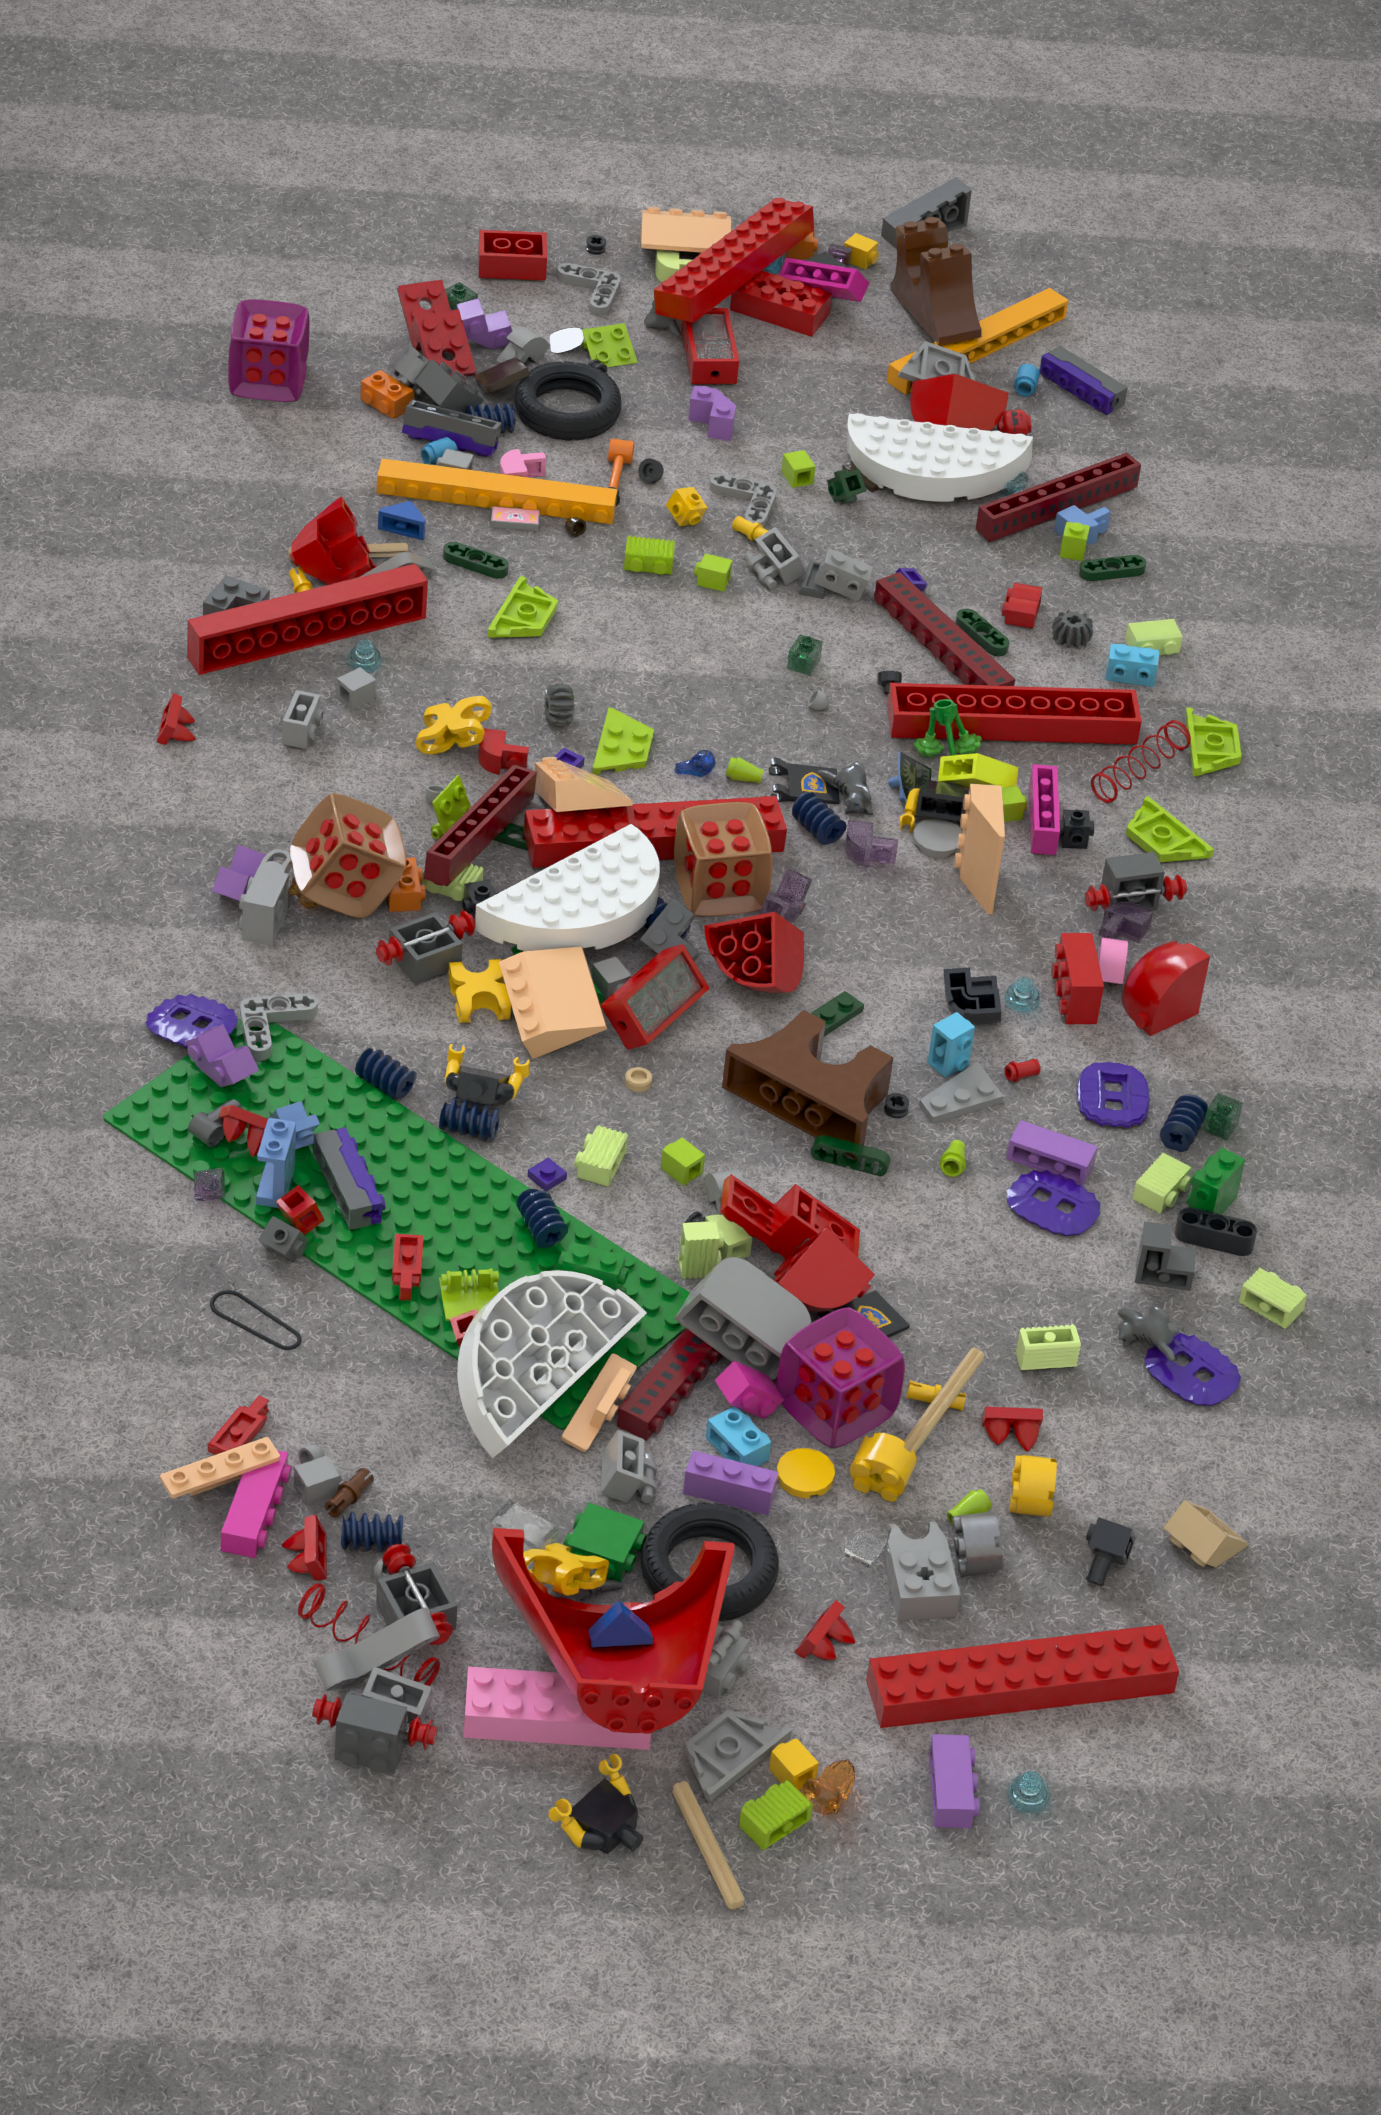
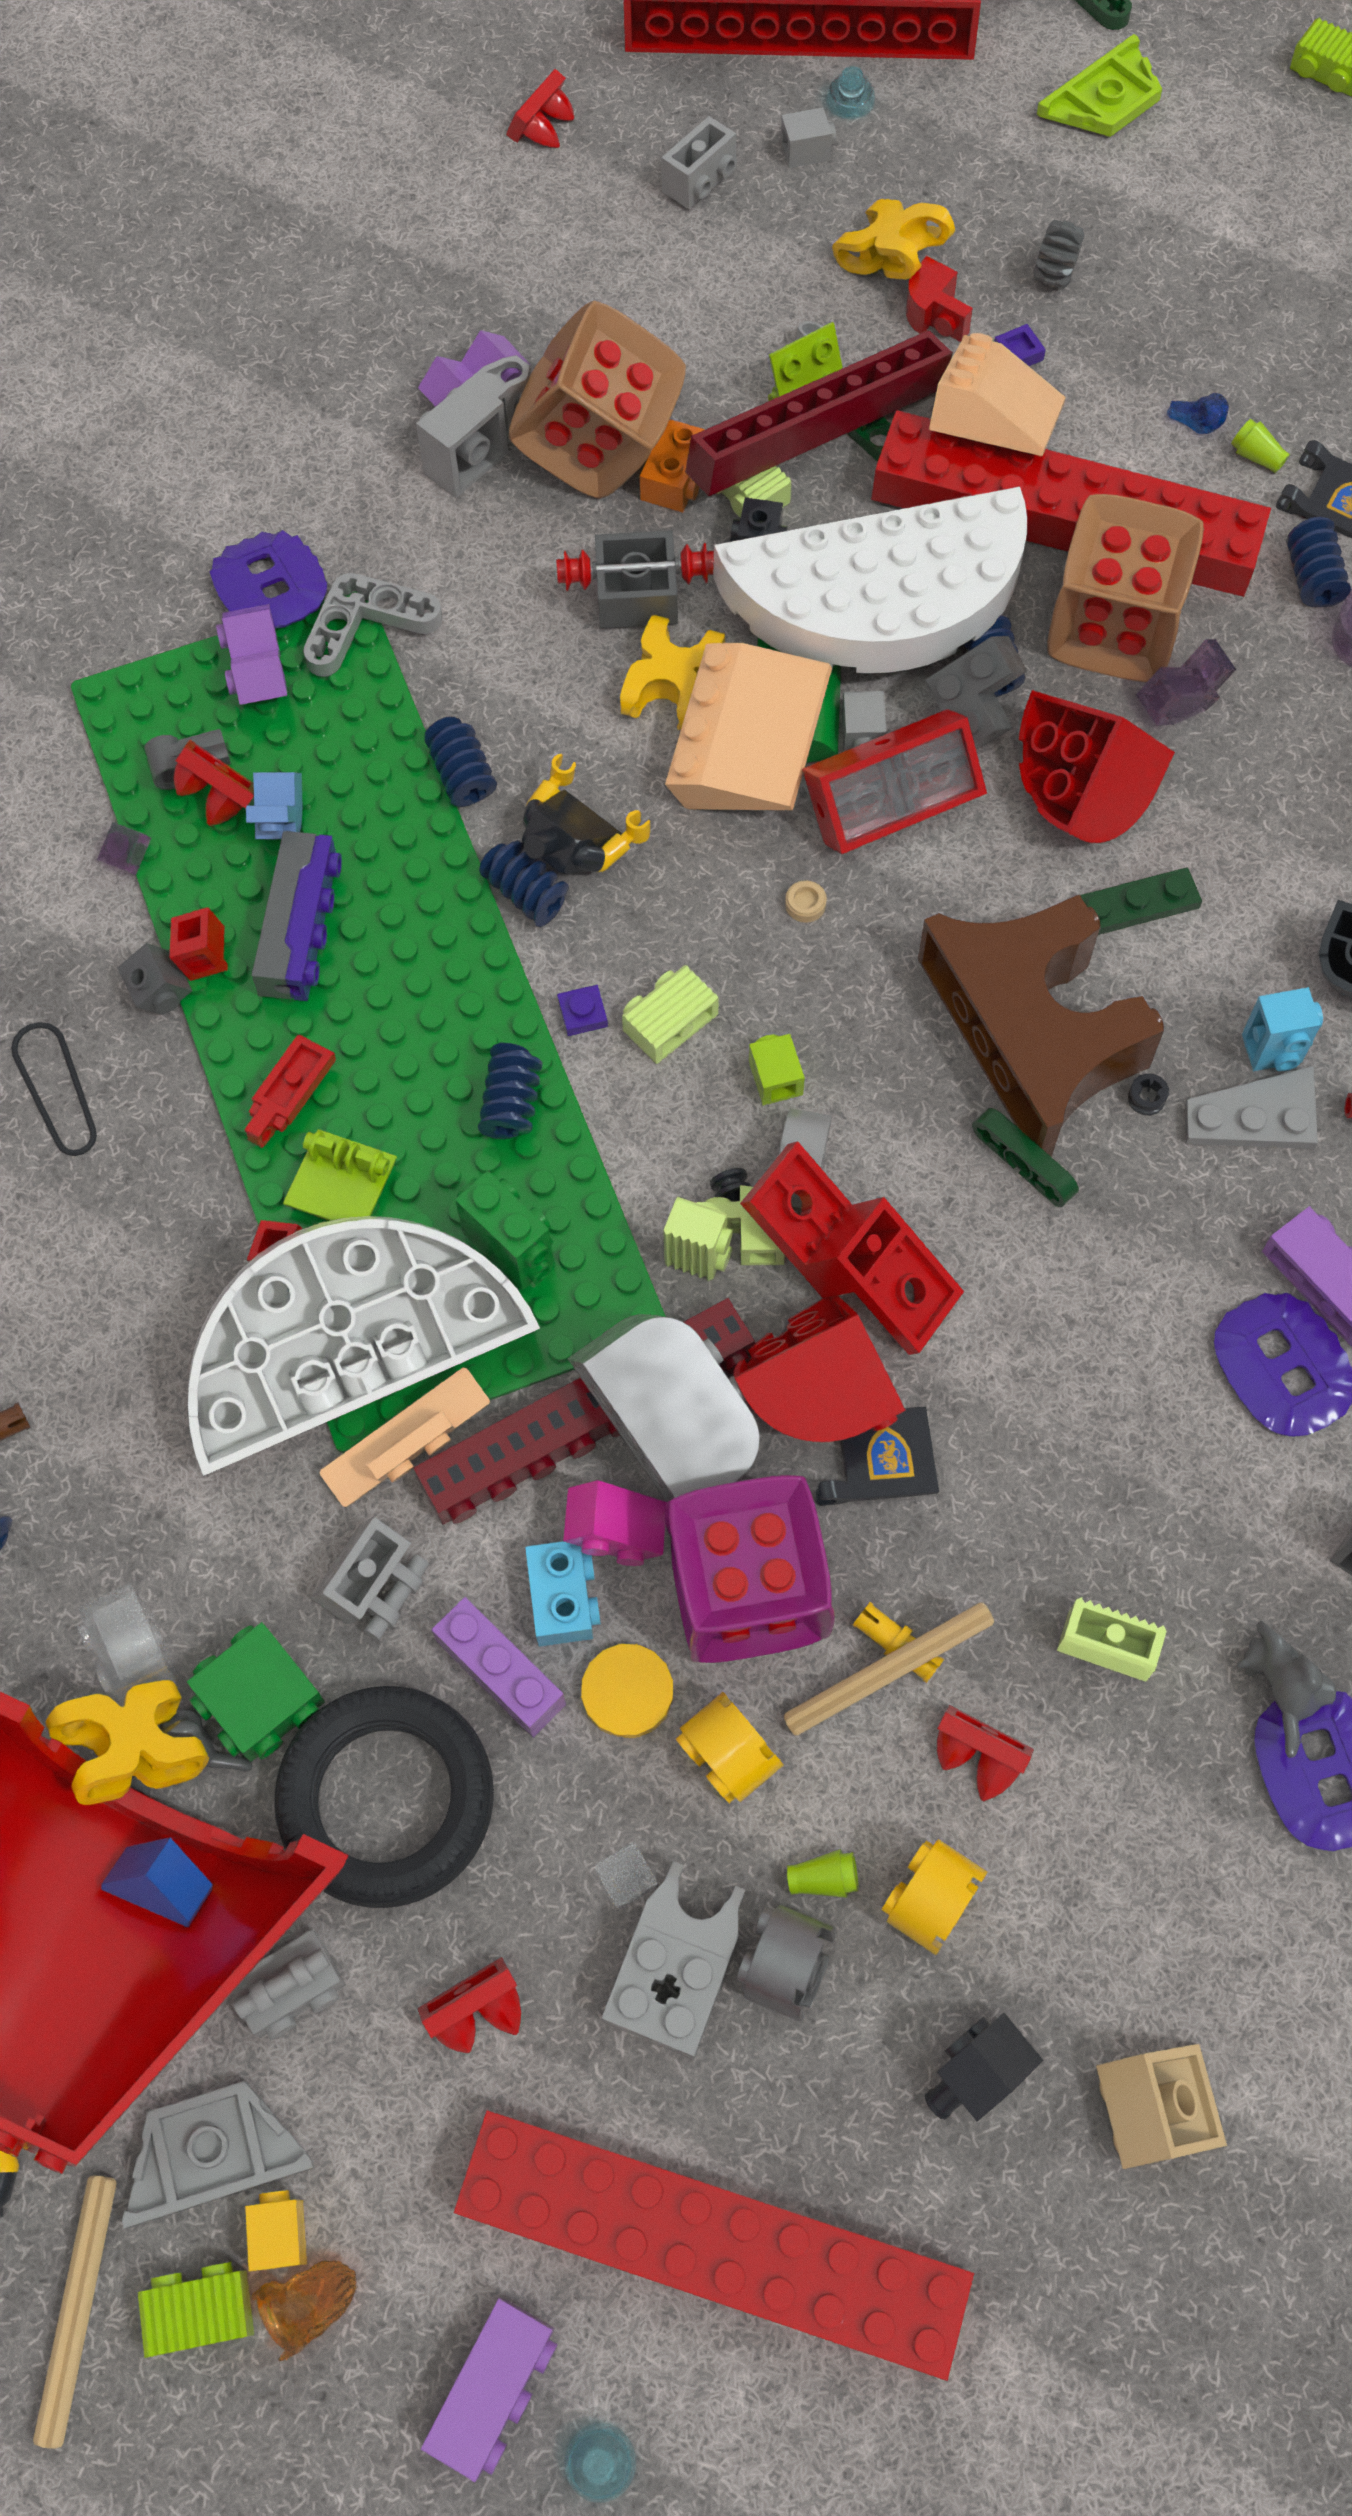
camera: 35 degrees right, 25 degrees up
medium blue panel [256,1118,296,1208] -> none
lime wing [592,707,654,775] -> none
lime cone [939,1140,966,1177] -> none

